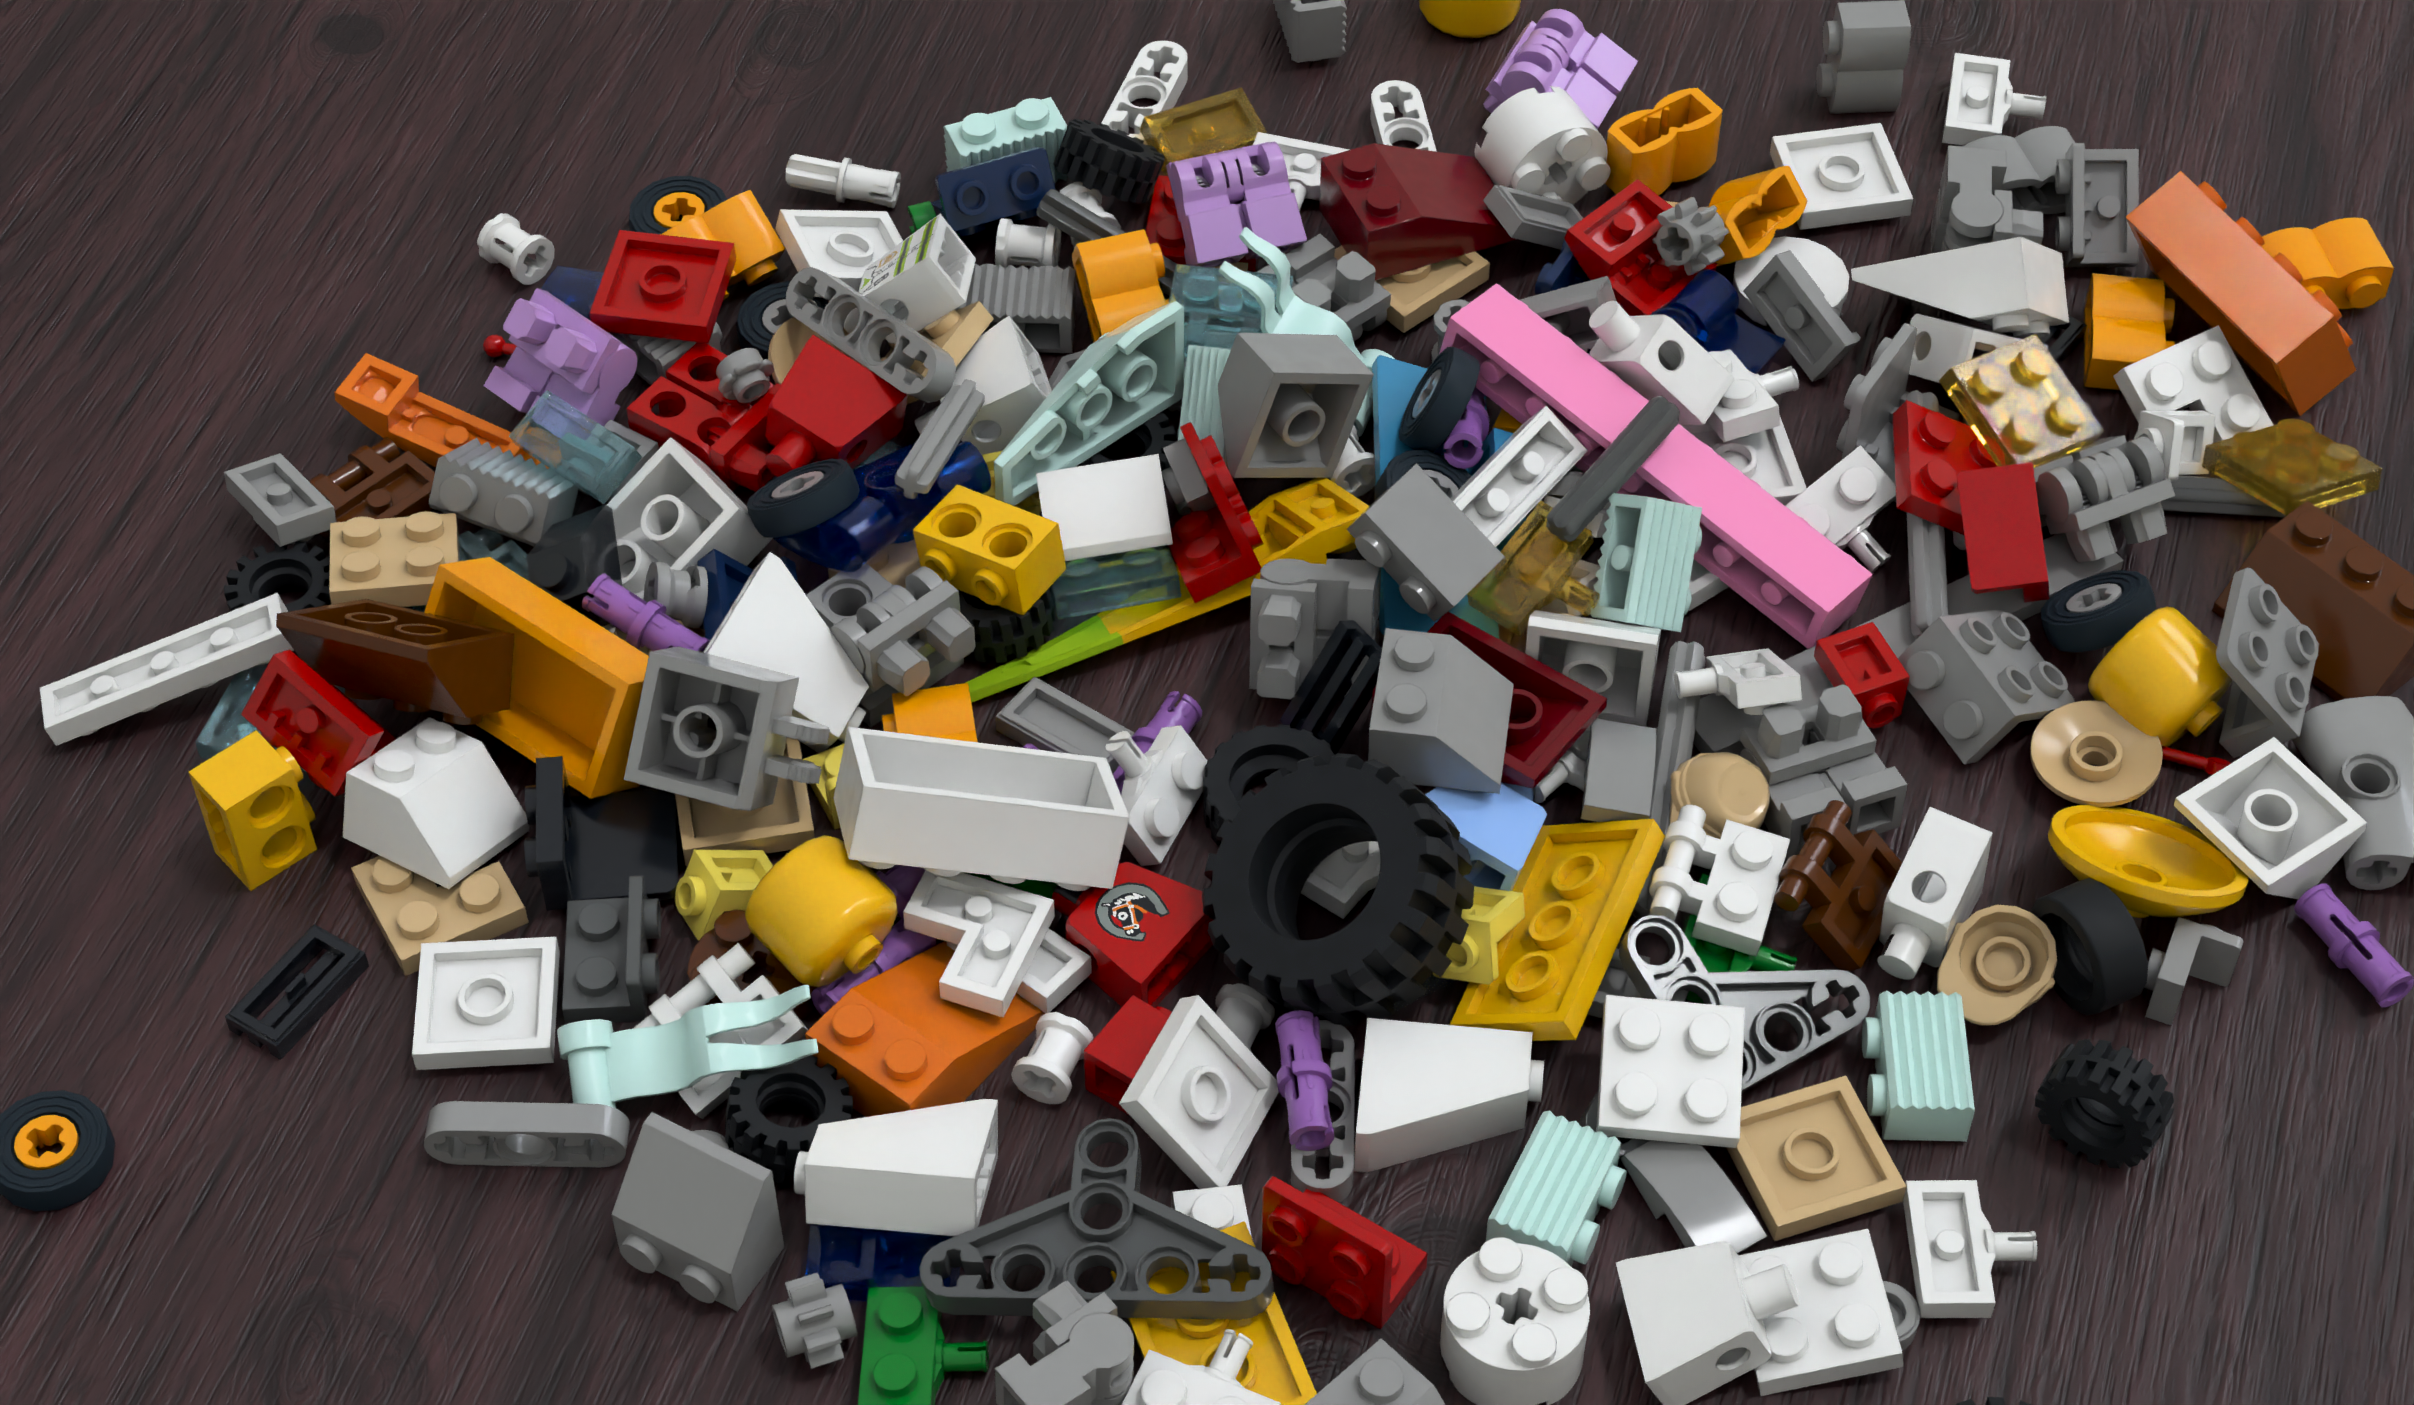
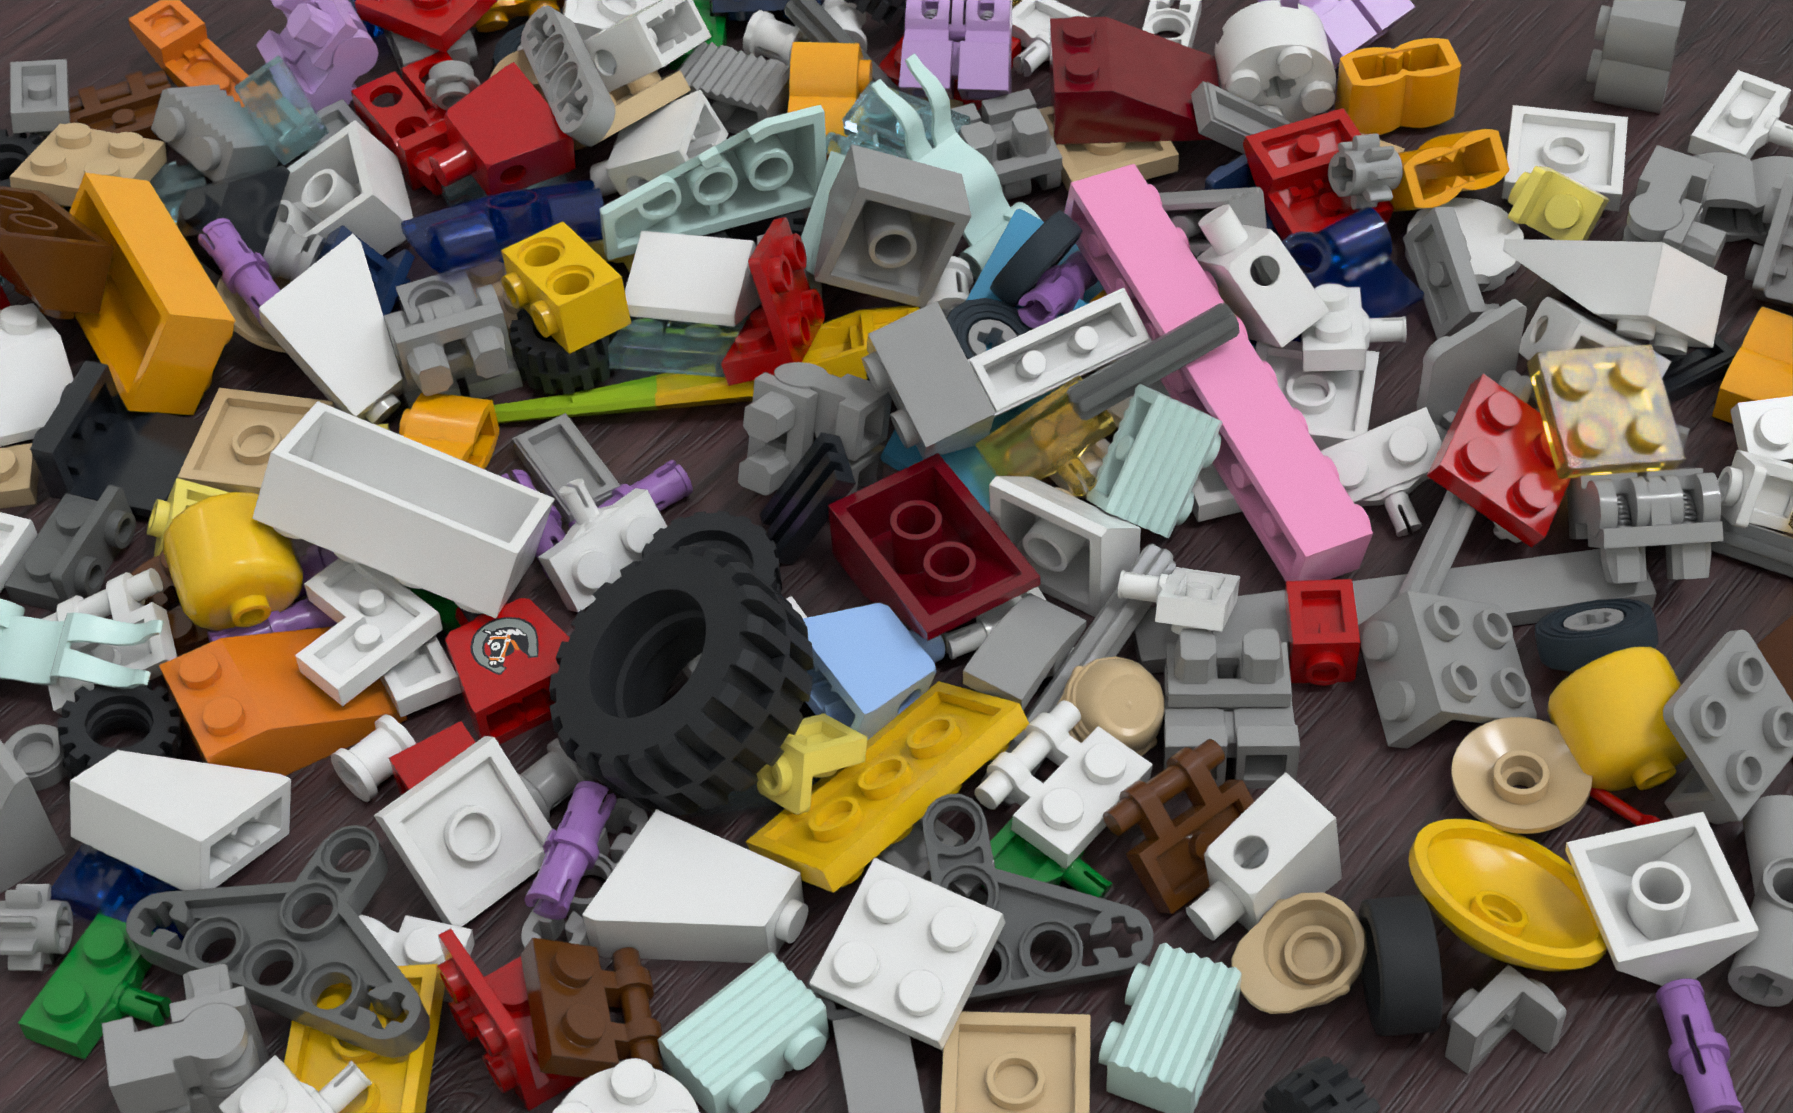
camera: 25 degrees right, 0 degrees up
light grey hinge [624,646,830,811] -> none
black bush [747,459,860,538] -> none
light grey axle [895,379,985,499] -> none
light grey slope [1368,628,1514,794] -> none
red panel [1957,462,2049,603] -> none
none -> reddish brown plate [521,937,663,1078]
none -> light yellow bracket [1508,166,1610,241]

